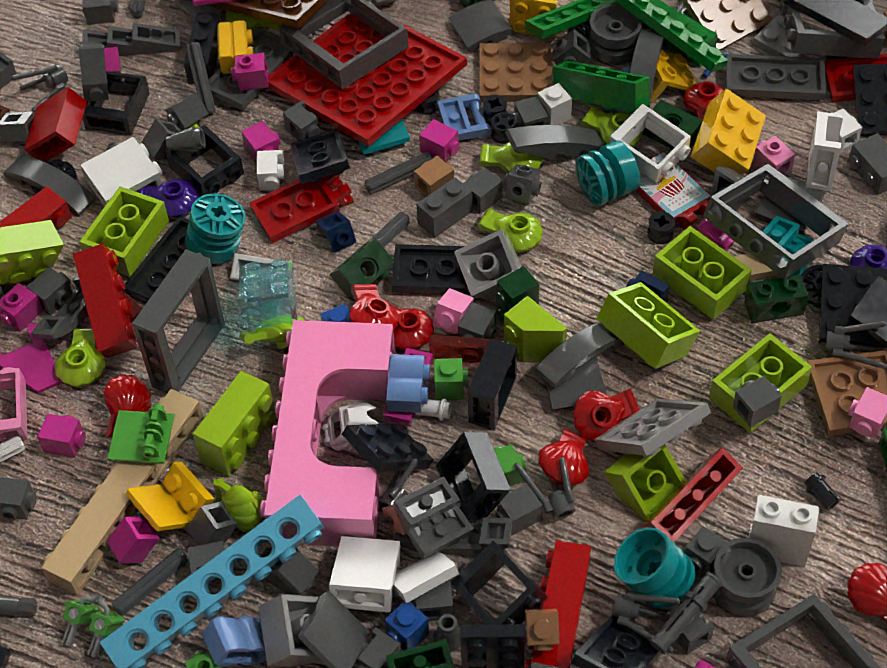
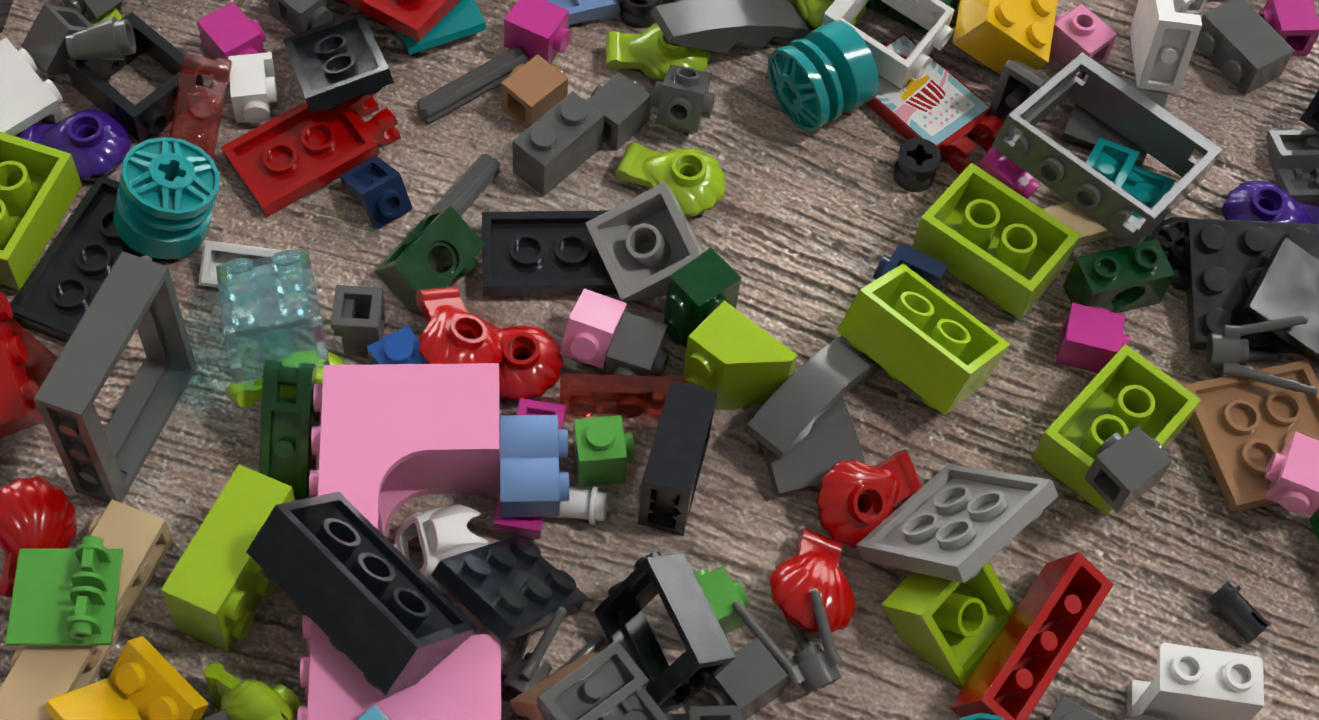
camera: 15 degrees left, 5 degrees up
none -> clear red plate [169,49,232,160]
none -> black slope [246,492,477,696]
none -> dark green plate [259,360,316,498]
none -> dark grey brick [330,285,386,355]
none -> dark pink brick [1055,303,1130,373]

